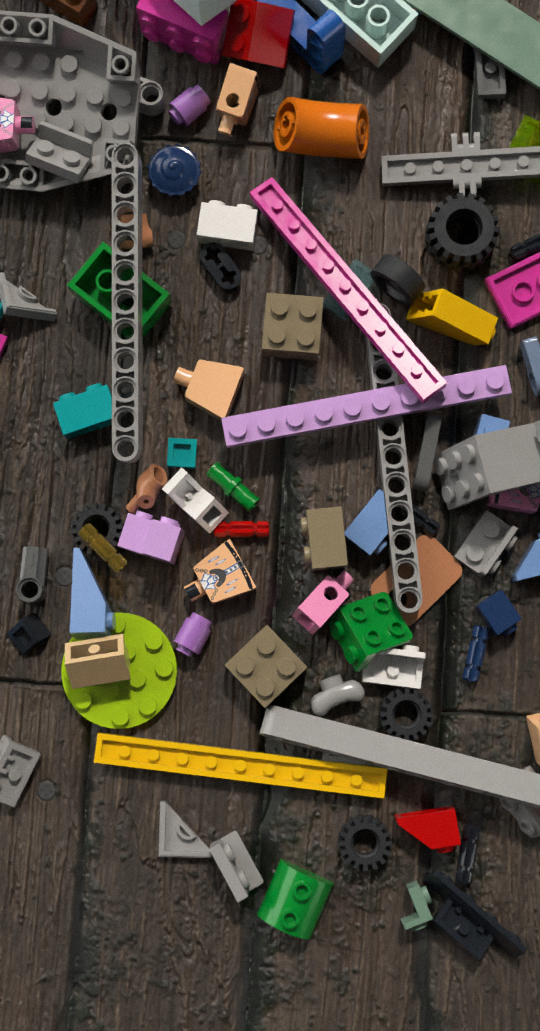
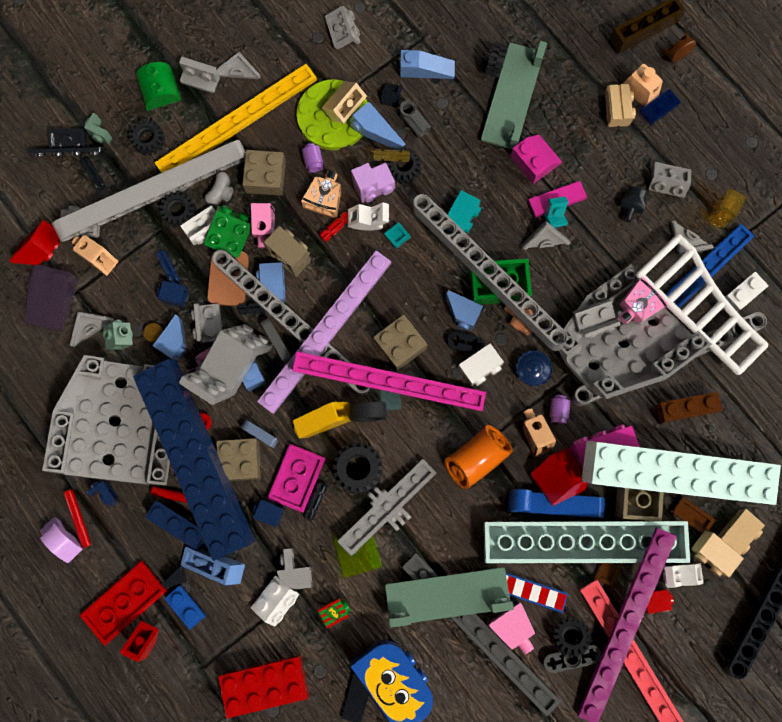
camera: 135 degrees right, 5 degrees down
nougat piece [126,464,167,514] -> none
light nougat torso [173,360,245,422] -> none
green pin [206,462,261,512] -> none
red slope [394,806,461,853] -> none
none -> medium blue slope [446,290,483,330]

